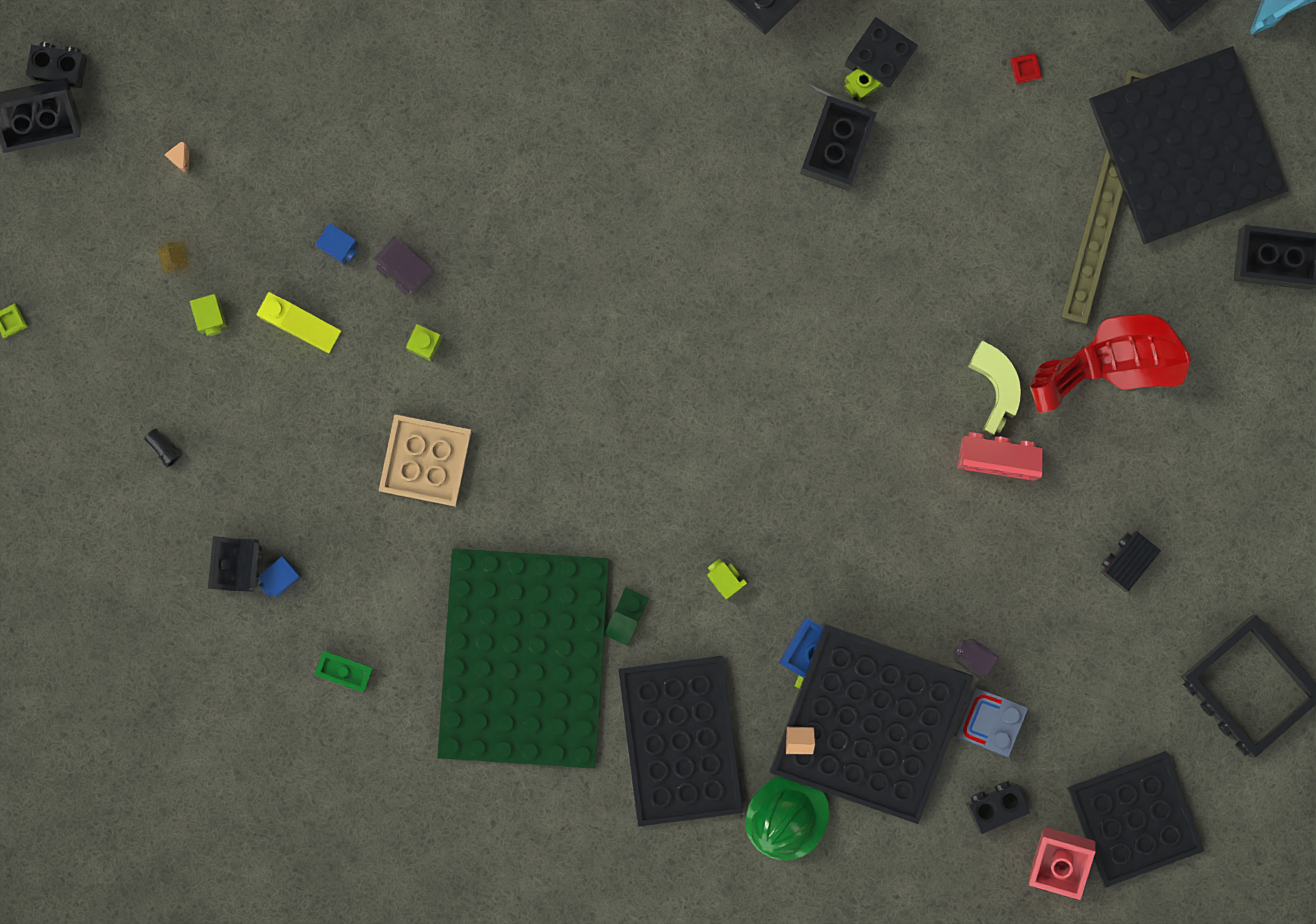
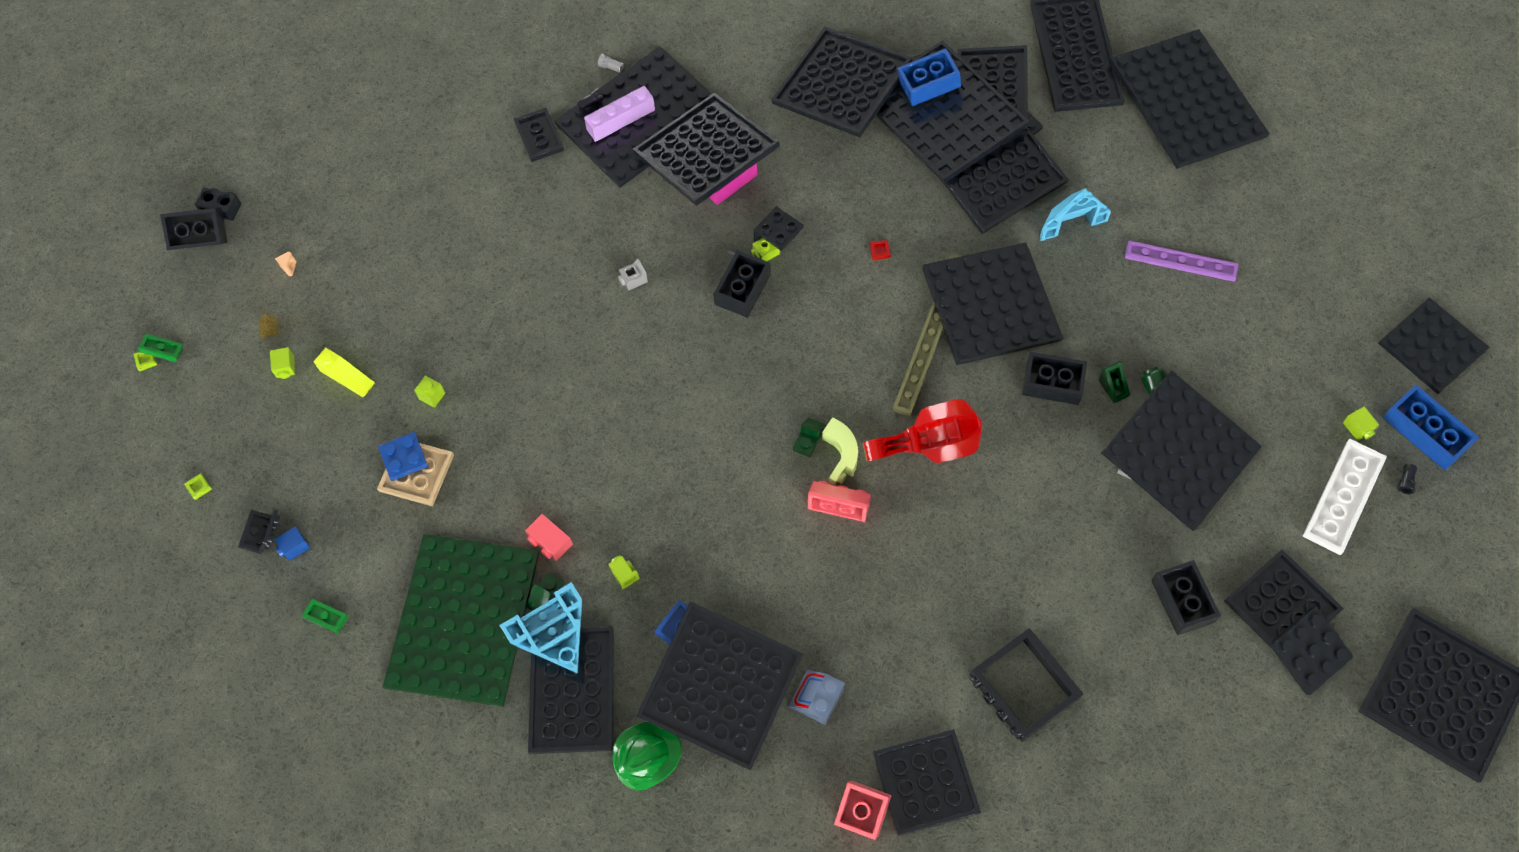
camera: 10 degrees right, 20 degrees down
black pin [144,428,182,468] -> none
blue brick [315,223,359,265] -> none
clear purple brick [373,236,435,296] -> none
light nougat slope [786,727,815,754] -> none
clear purple brick [953,639,999,677] -> none
black brick [966,780,1030,834] -> none
black brick [1101,531,1161,592] -> none
none -> green plate [138,334,183,362]
none -> lime tile [184,473,212,500]
none -> blue plate [378,431,429,481]
none -> medium azure wedge [500,582,582,673]
none -> coral brick [525,514,573,561]
none -> light grey window [618,259,648,291]
none -> dark green slope [793,418,826,457]

